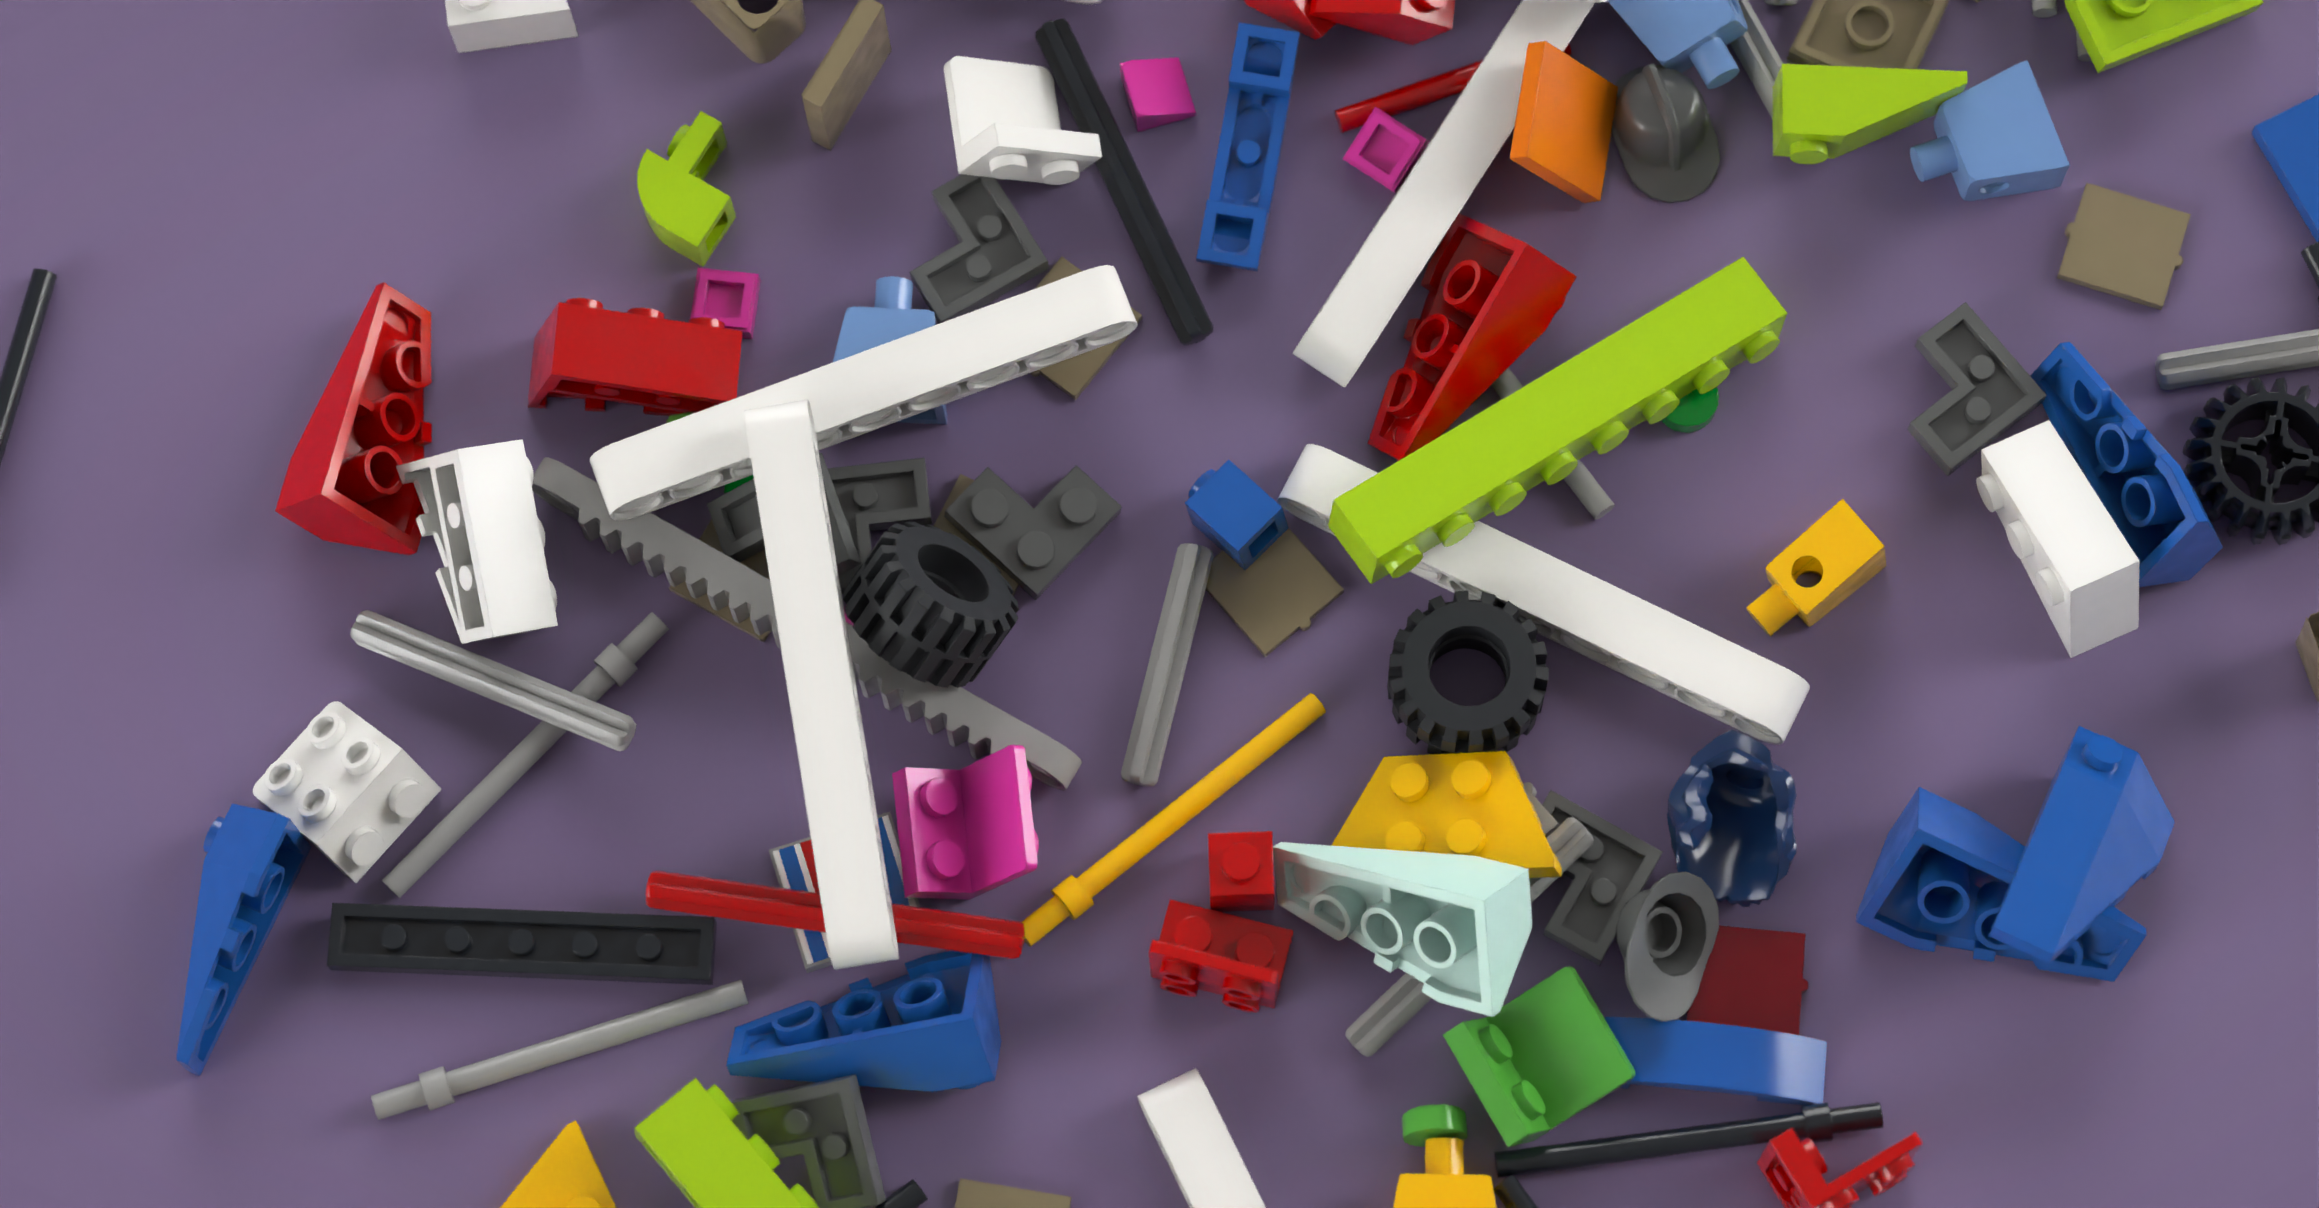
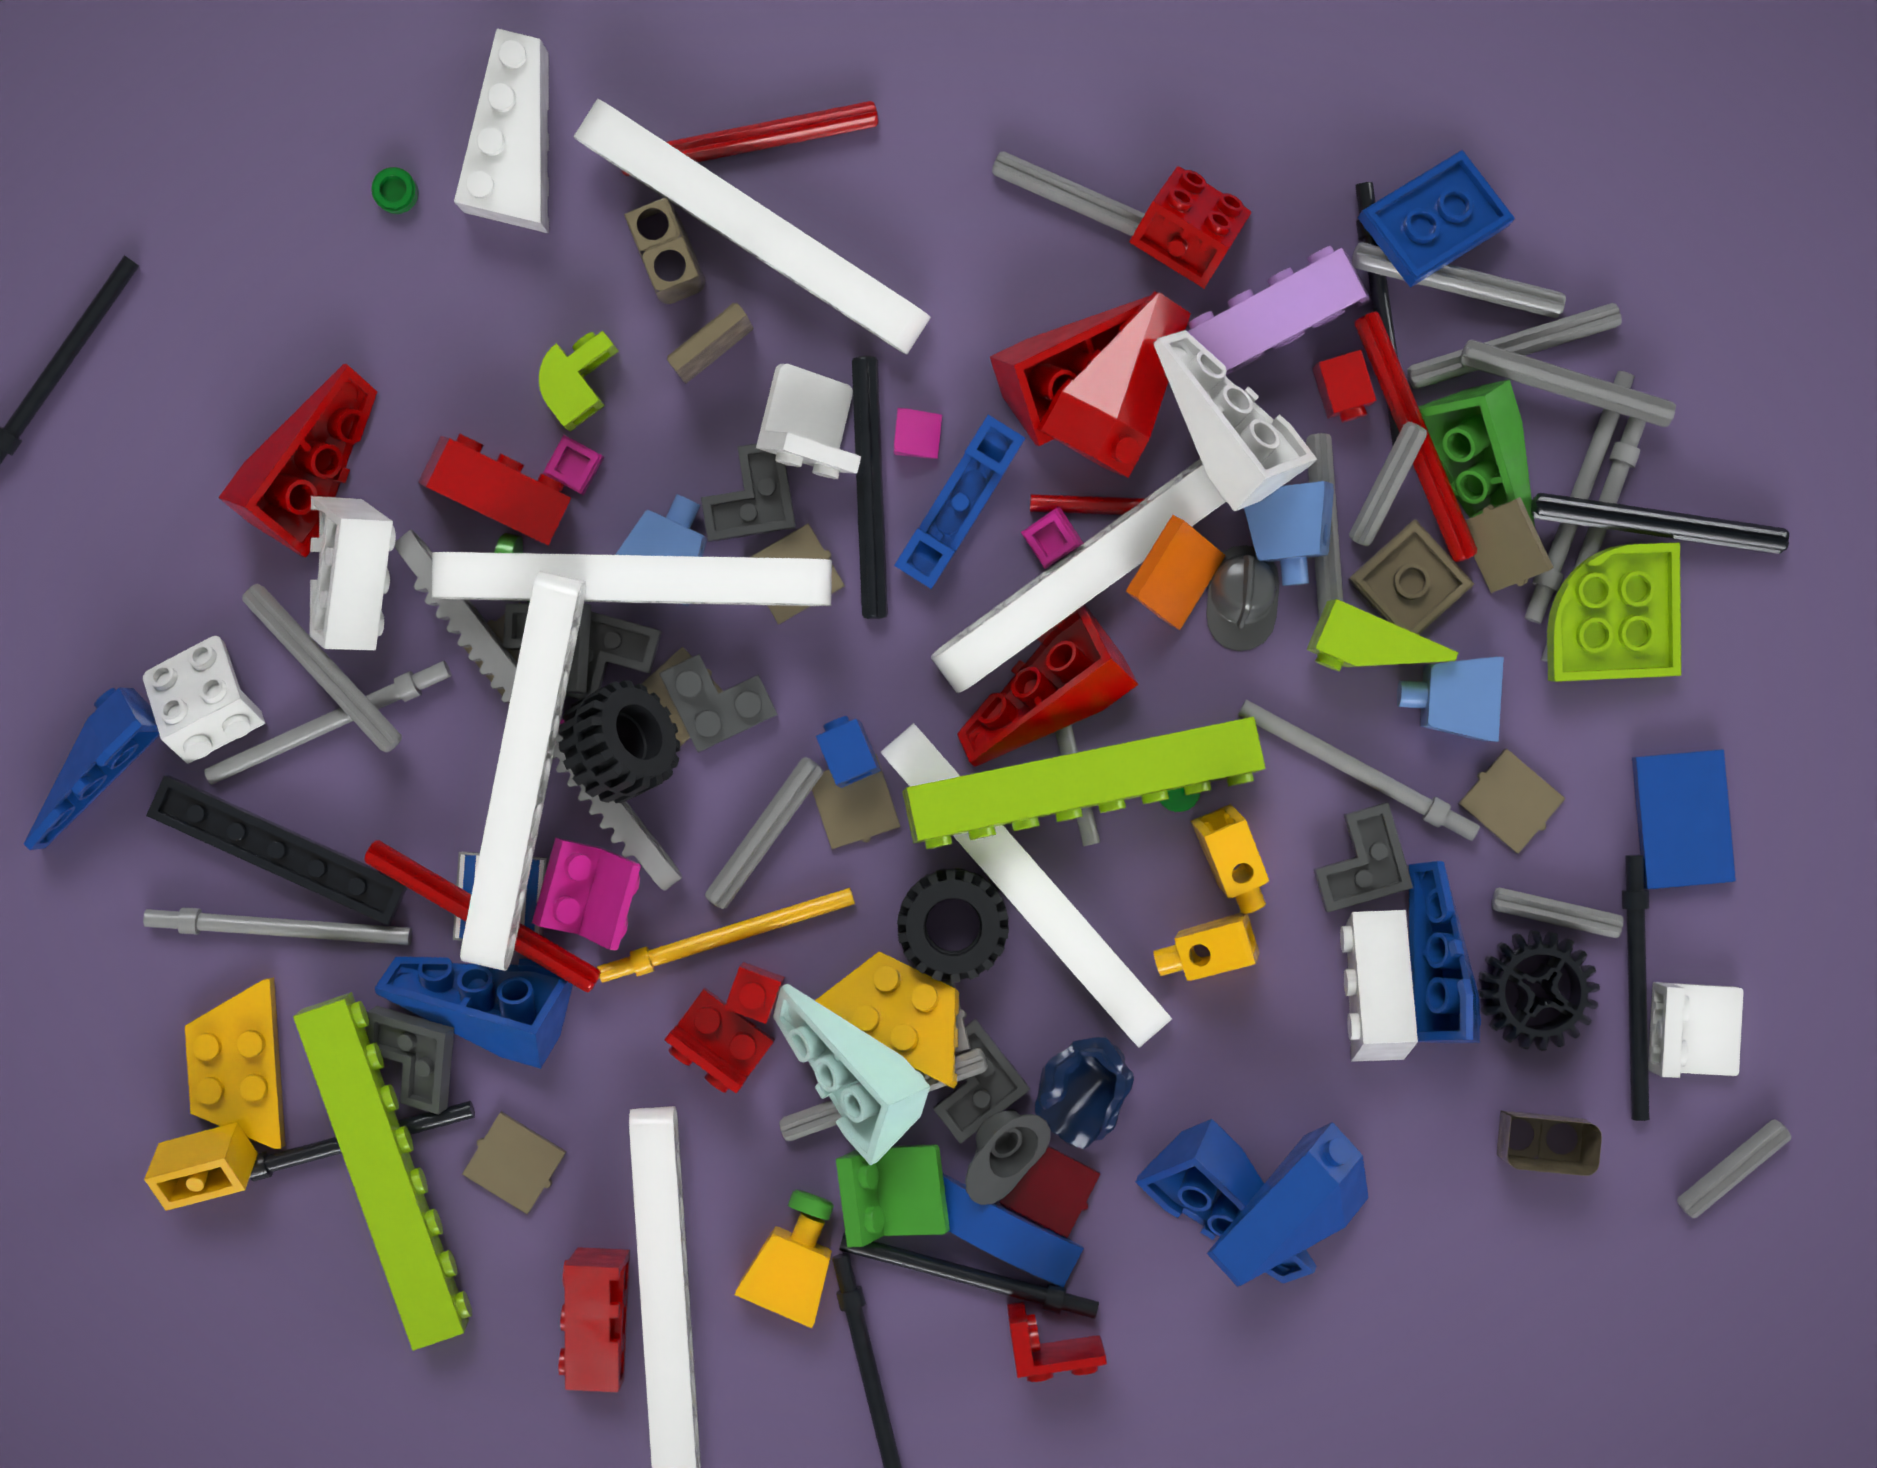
camera: 20 degrees right, 15 degrees up
none -> green tile [371,167,419,214]
none -> yellow torso [1191,804,1269,914]
none -> light grey bar [1238,699,1480,841]

